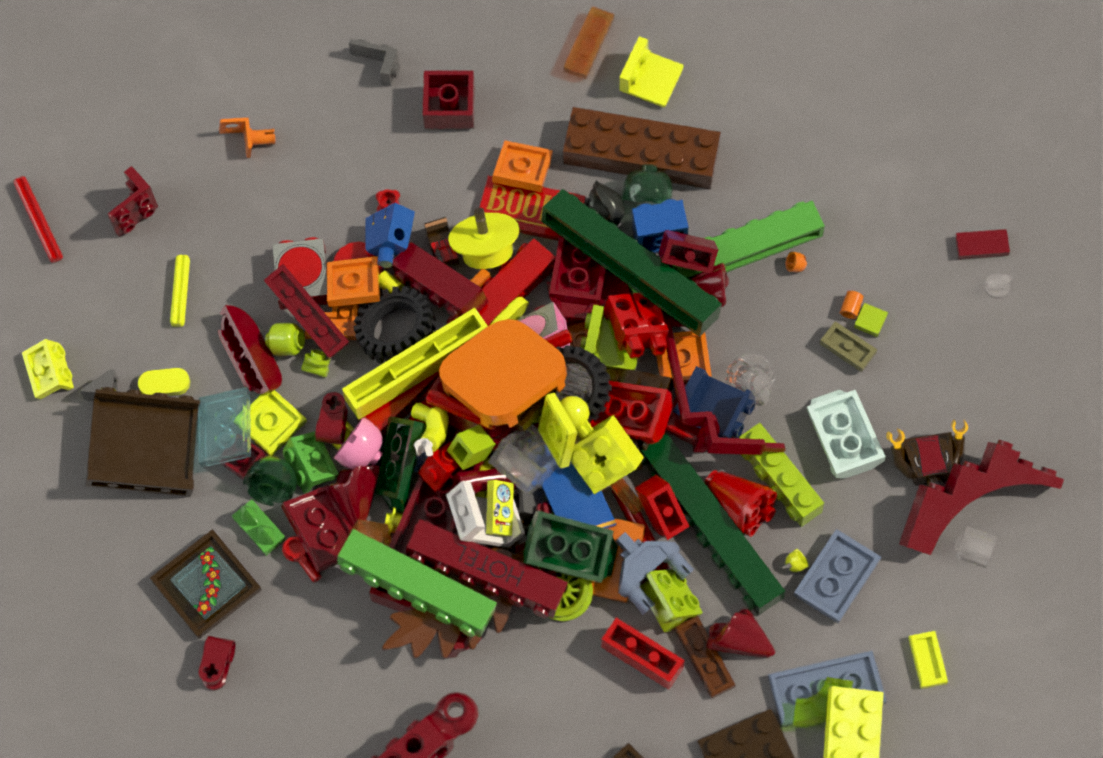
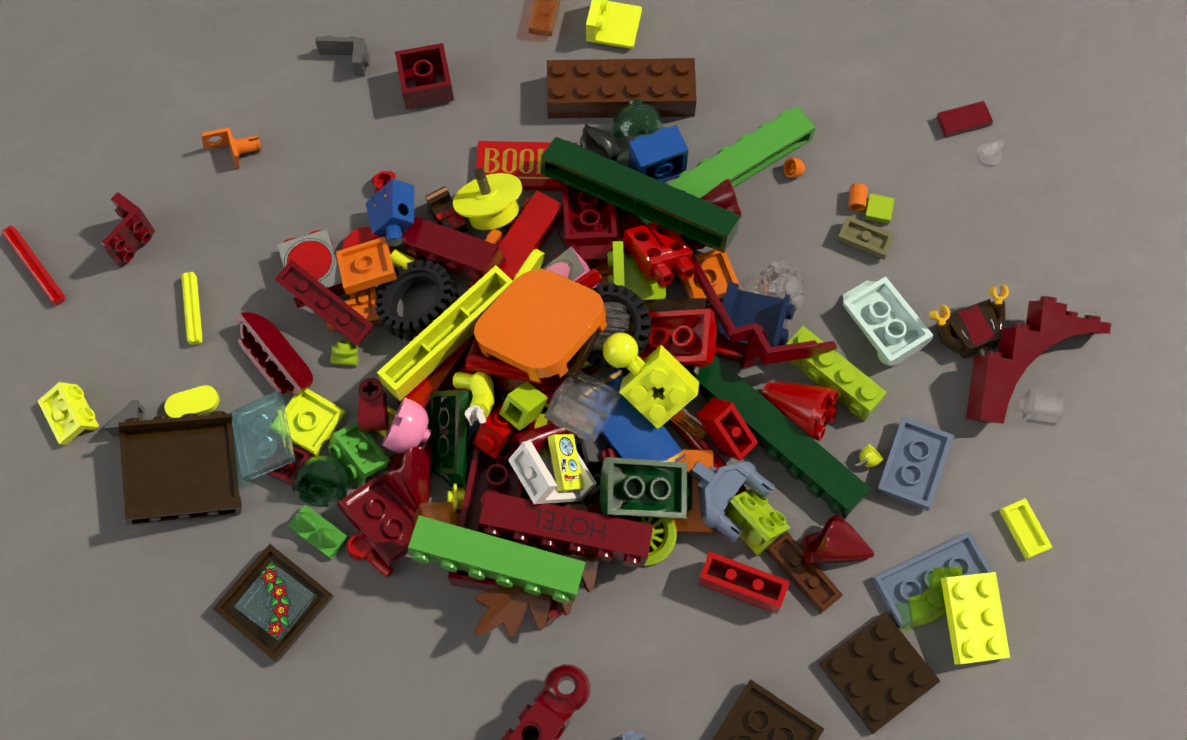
camera: 15 degrees left, 0 degrees up
dark red piece [199,636,236,690] -> none
lime head [265,323,305,356] -> none
orange plate [492,140,553,192] -> none
neon yellow tile [538,393,577,469] -> none
dark red brick [658,229,718,274] -> none

